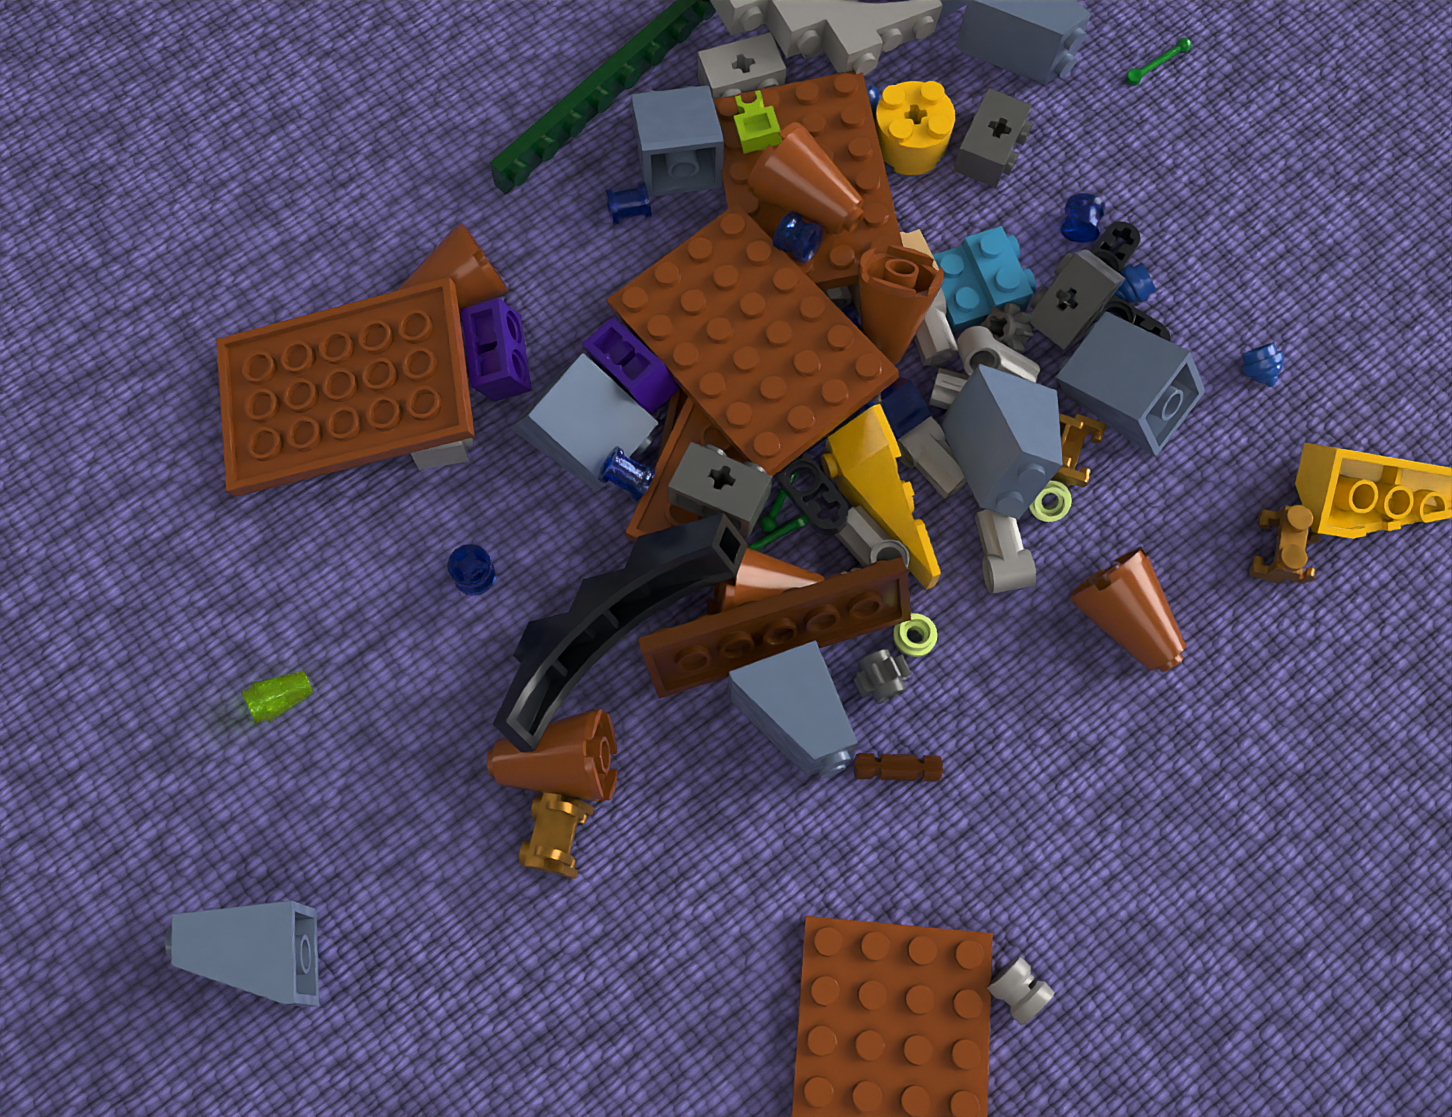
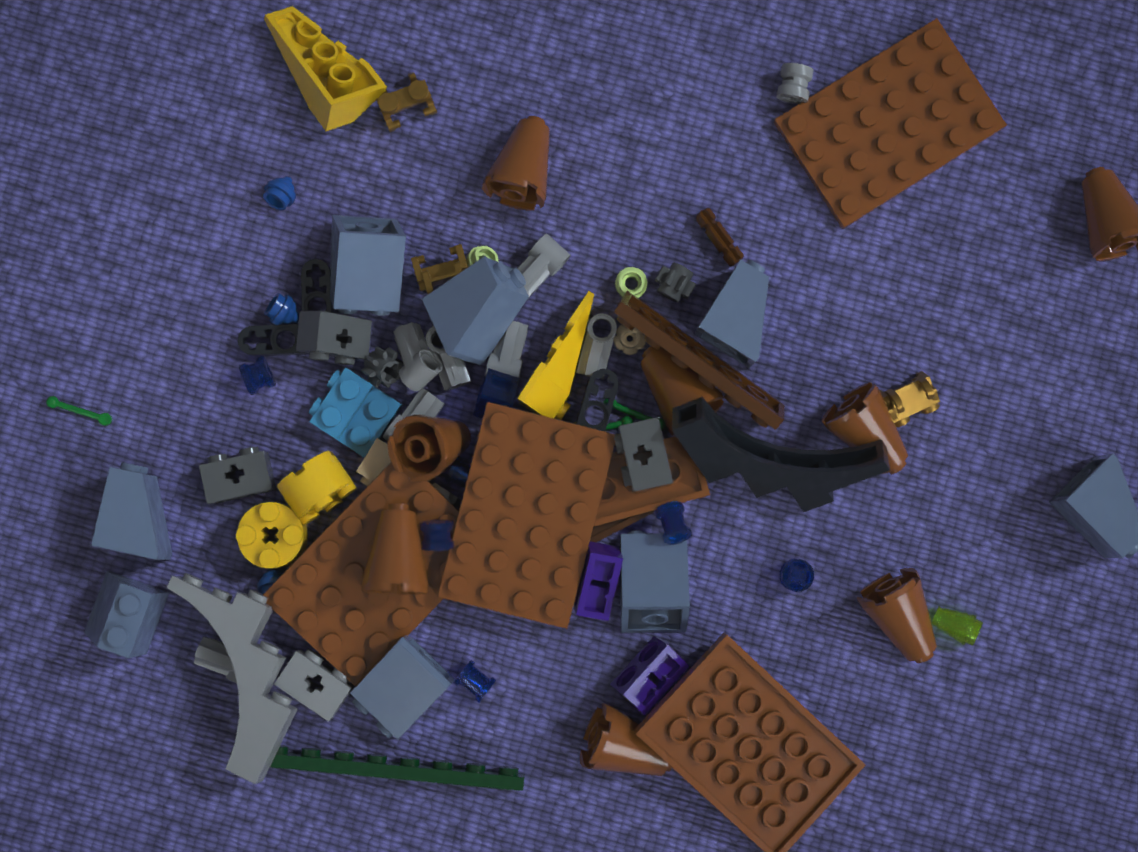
camera: 125 degrees left, 15 degrees up
lime plate [734,90,782,154] -> none
none -> yellow brick [277,450,357,526]
none -> dark orange cone [857,568,937,663]

